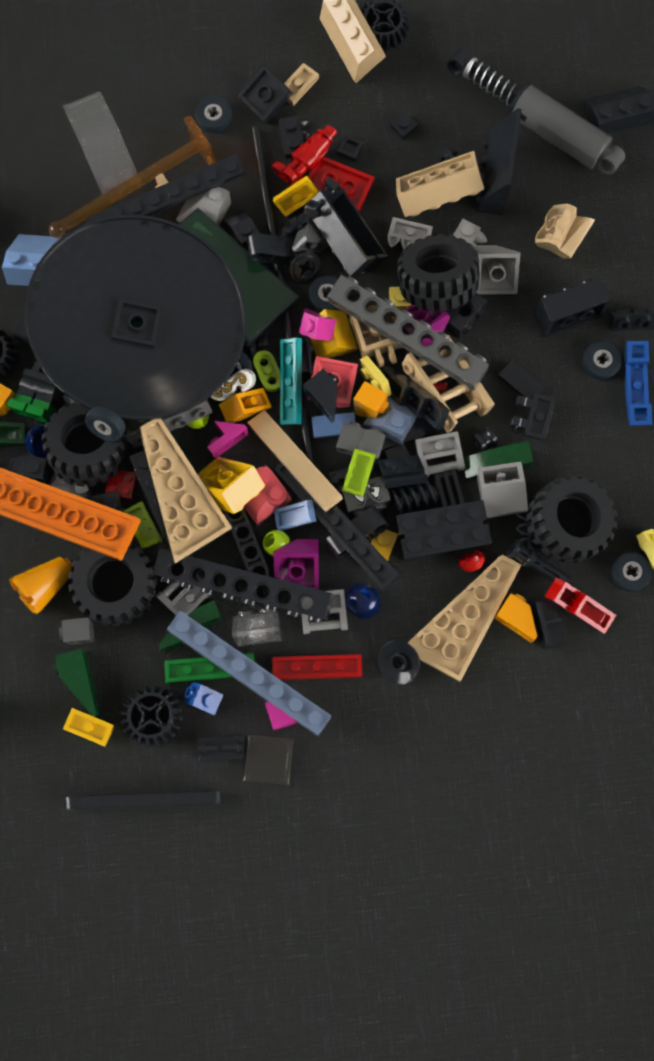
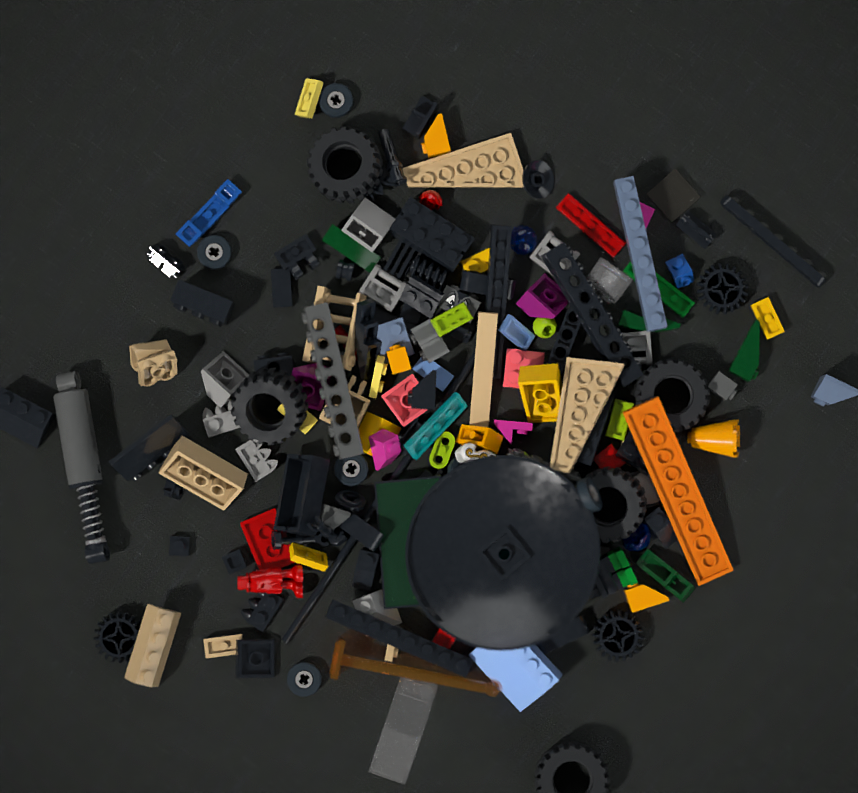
camera: 140 degrees left, 10 degrees up
red slope [545,578,616,634] -> none

